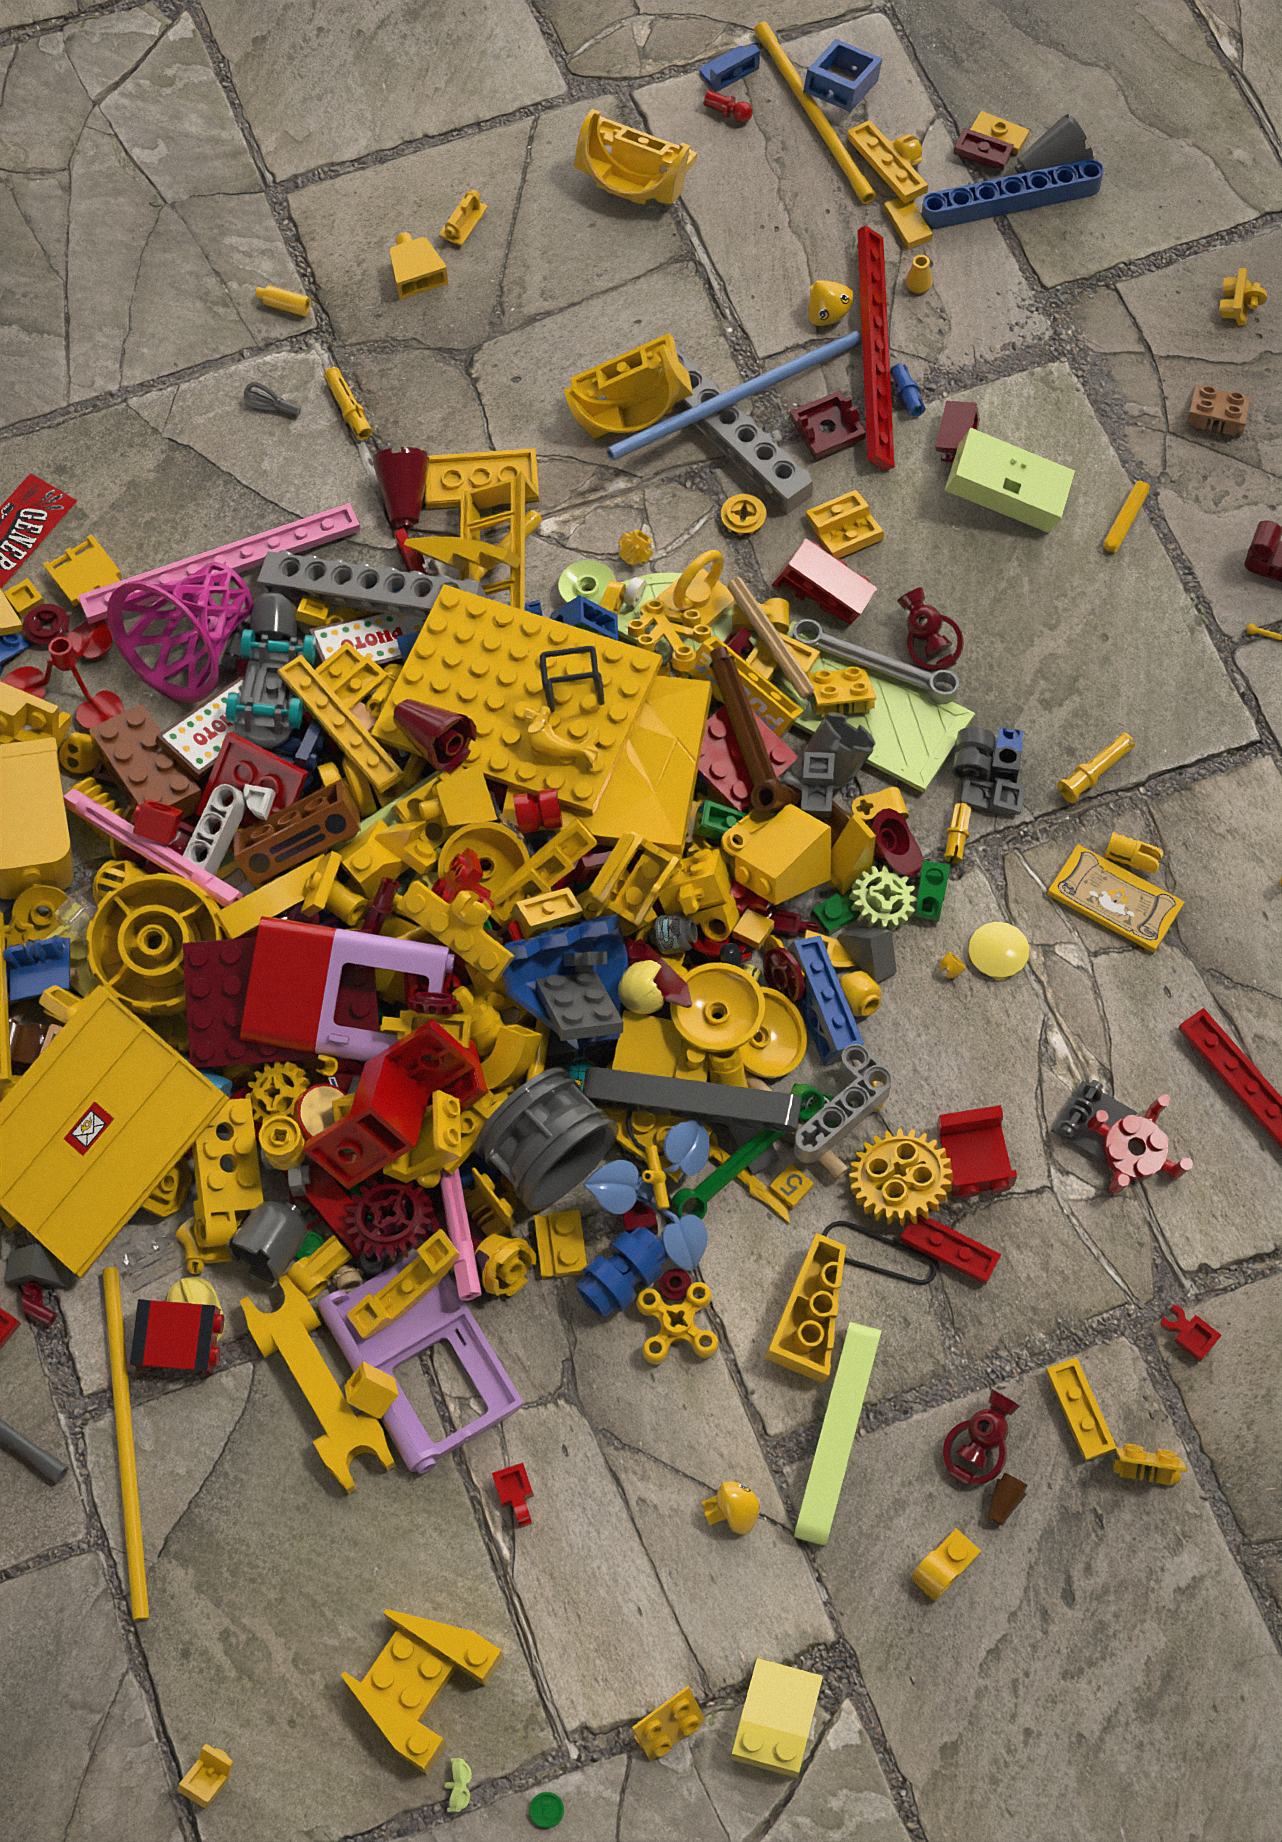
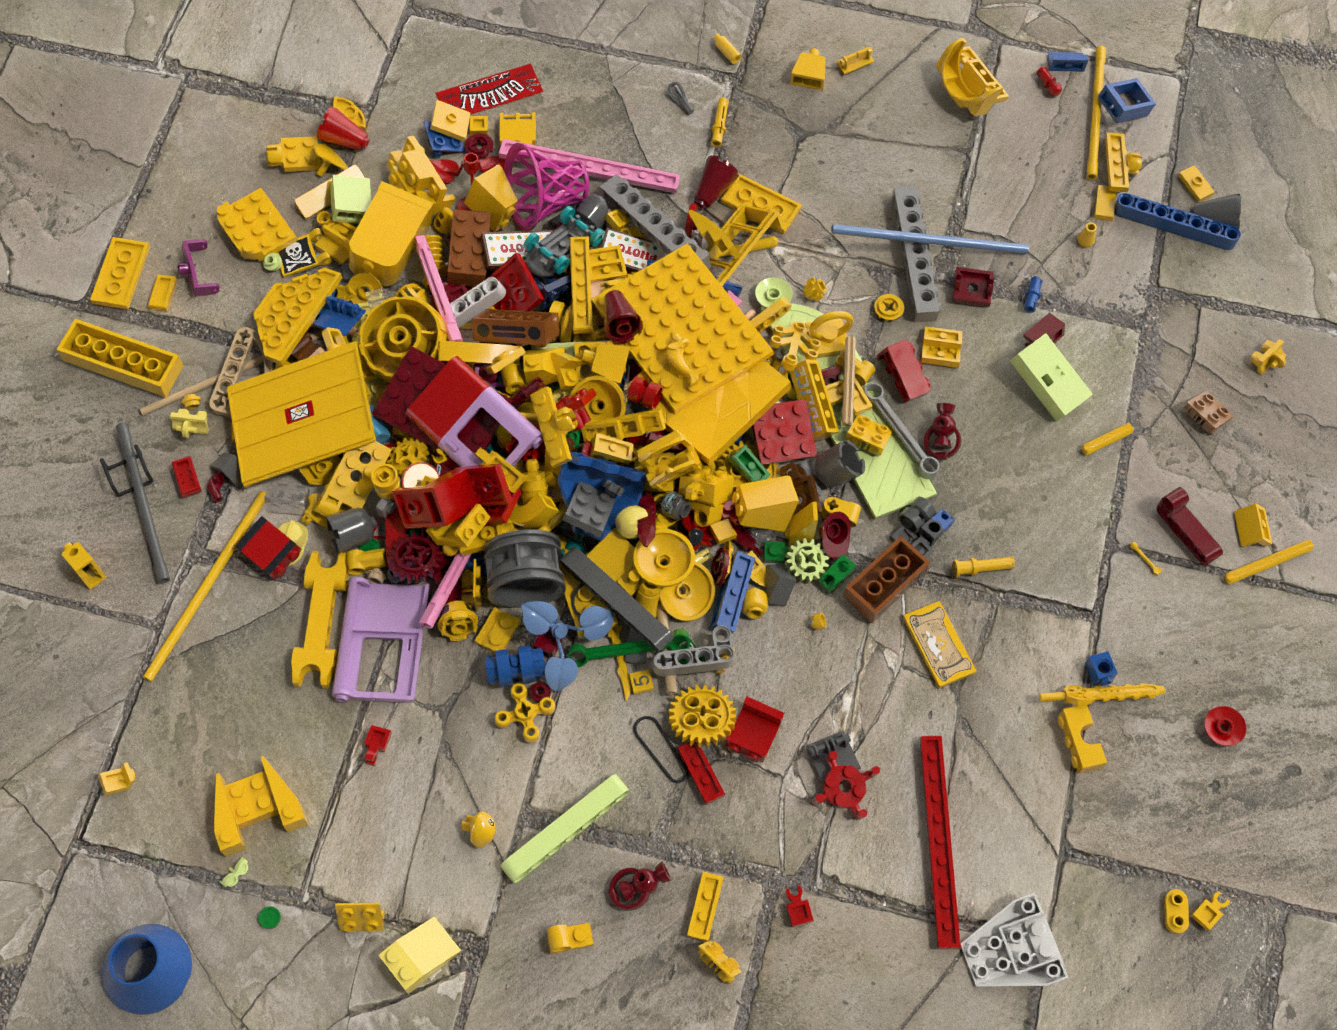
camera: 30 degrees right, 0 degrees up
red brick [132,799,183,845] -> none
white tile [243,784,276,821] -> none
yellow panel [344,1361,399,1419] -> none
yellow slope [346,1229,460,1339] -> none
dark red gear [408,992,459,1016] -> none
black piece [540,646,605,712] -> none
blue torso [550,595,618,641] -> none
yellow piece [564,333,693,439] -> none
white tile [624,577,647,607] -> none
yellow piece [642,1145,670,1210] -> none
reddish brown piece [709,647,792,814] -> none
yellow piece [721,809,775,856] -> none
yellow wedge [764,1233,846,1384] -> none
dark grey slope [801,752,835,818] -> none
yellow piece [808,280,853,326] -> none
red plate [857,225,895,471] -> none
yellow axle [943,803,971,863] -> none
dark red plate [953,127,1014,171] -> none
light yellow dish [968,922,1030,981] -> none
reddish brown cone [986,1473,1028,1526] -> none
yellow hinge [1104,832,1163,873] -> none
none -> yellow slope [464,165,518,232]
none -> dark orange brick [843,536,930,623]

